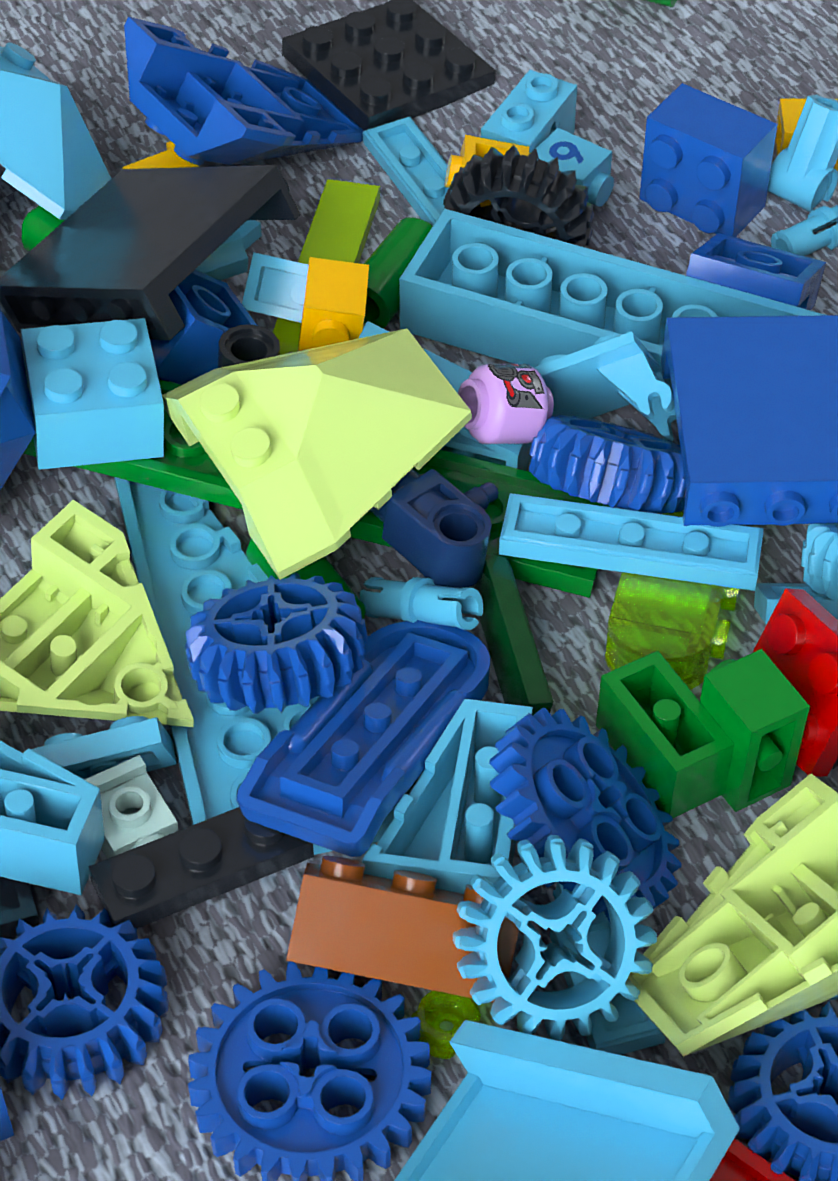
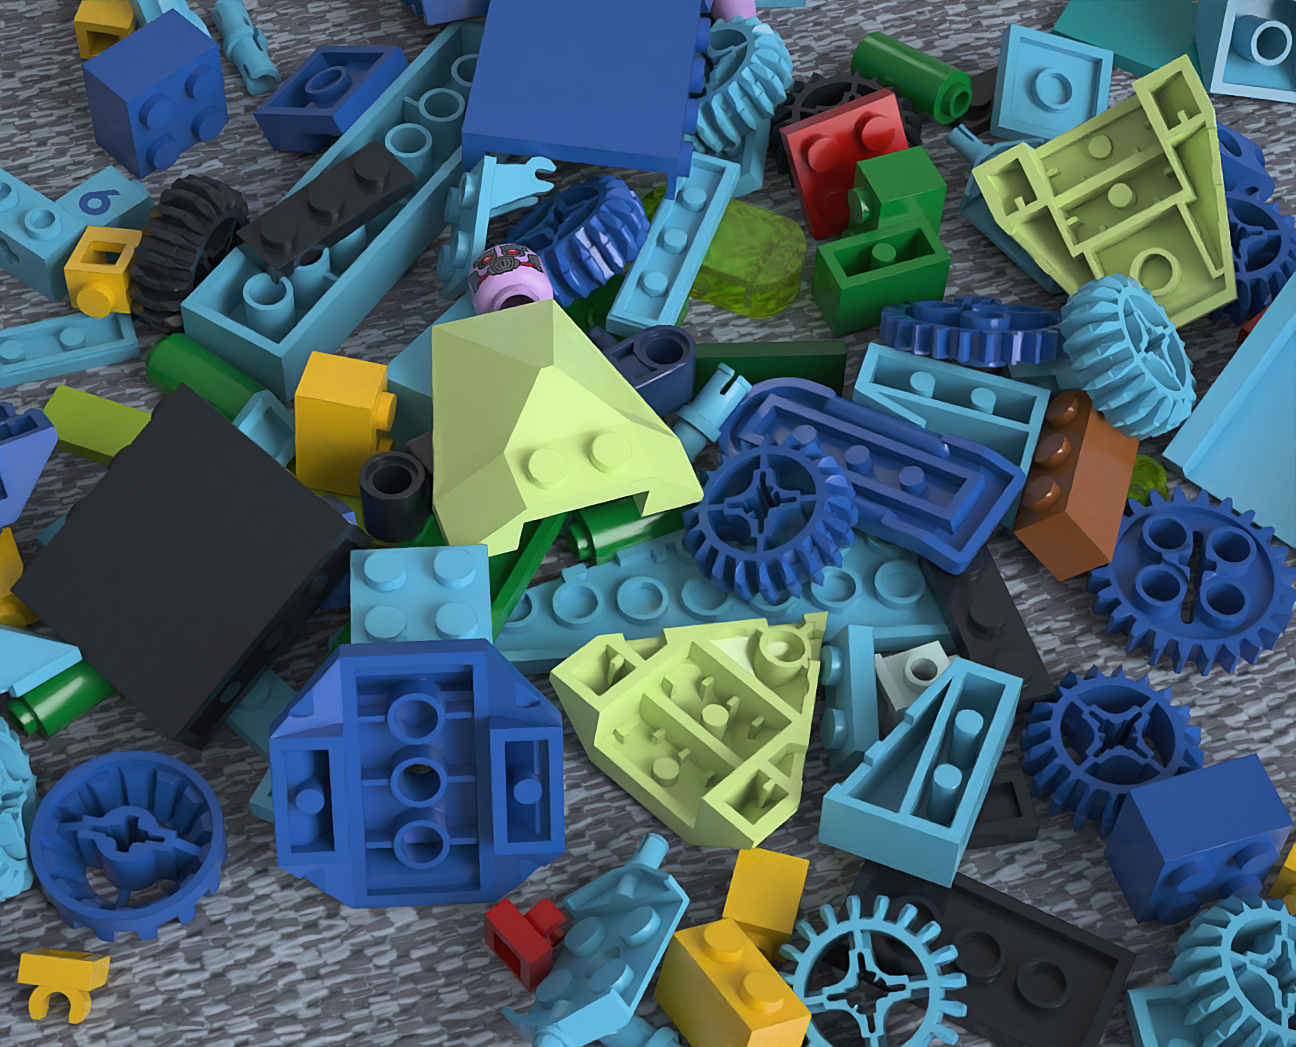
camera: 85 degrees left, 5 degrees up
none -> black plate [235,139,415,285]

